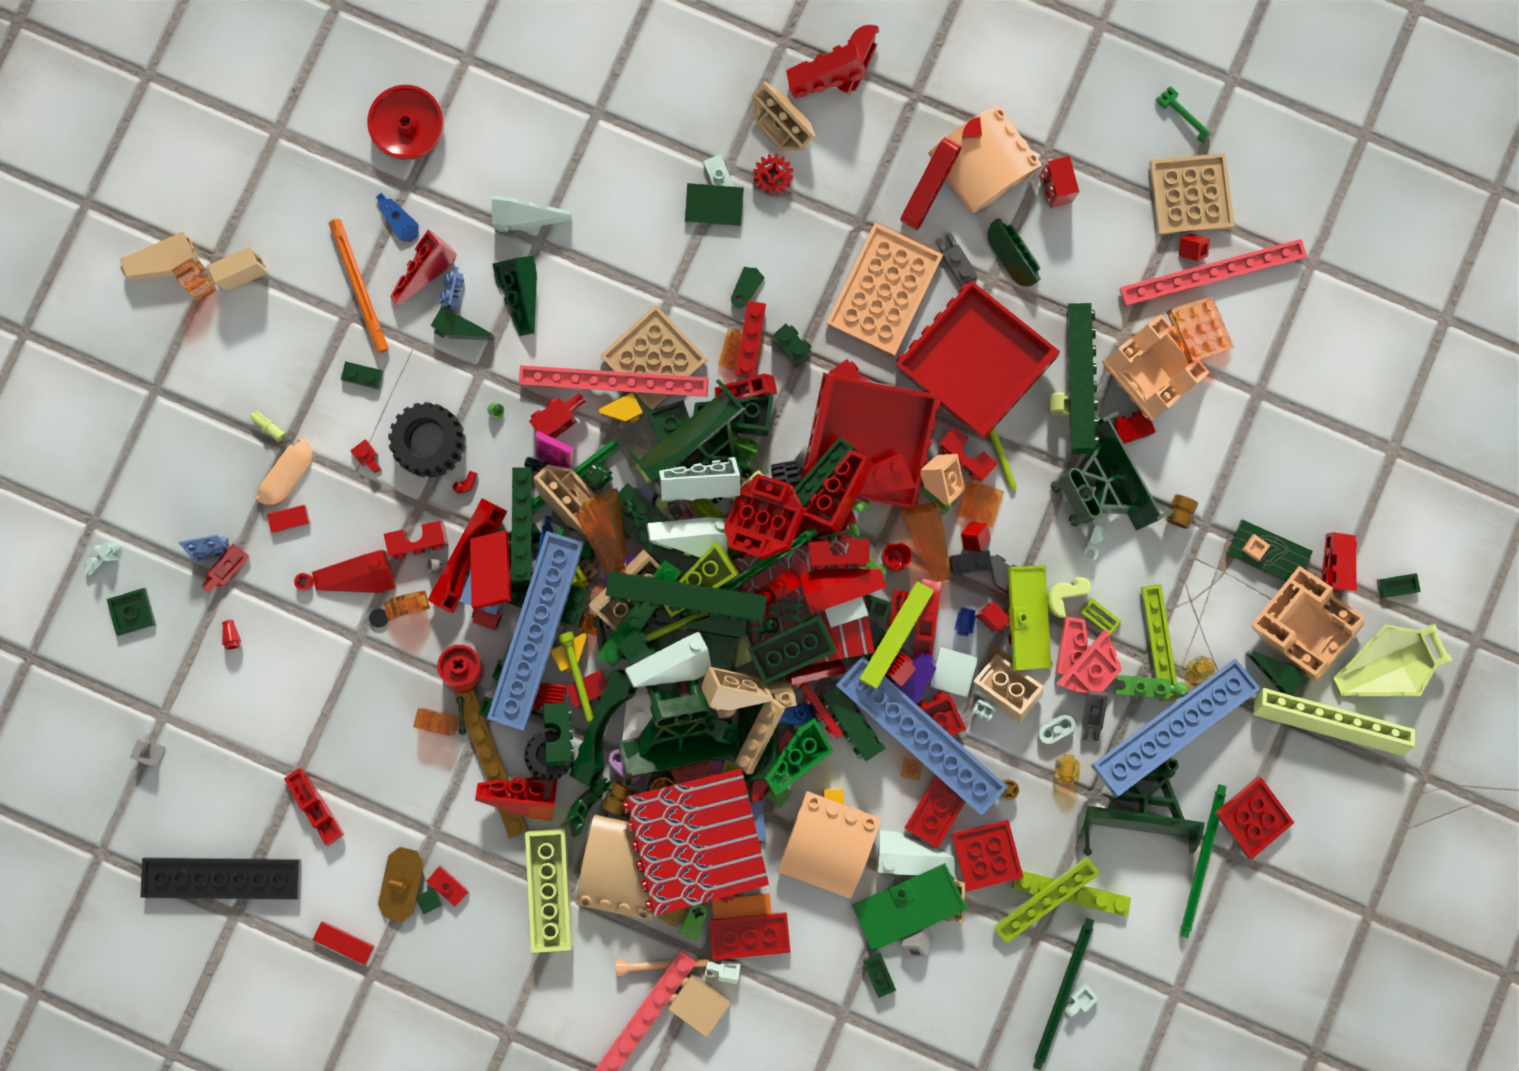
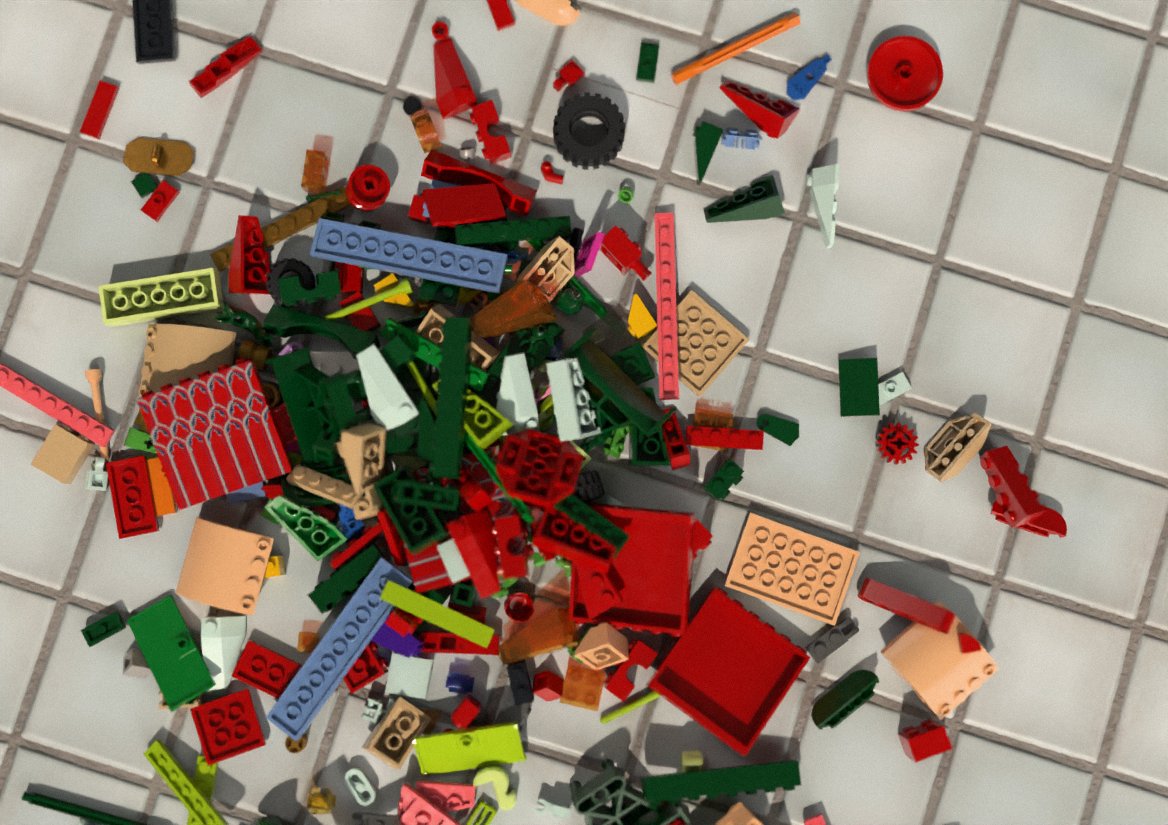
camera: 85 degrees right, 0 degrees up
none -> dark green slope [391,480,459,510]

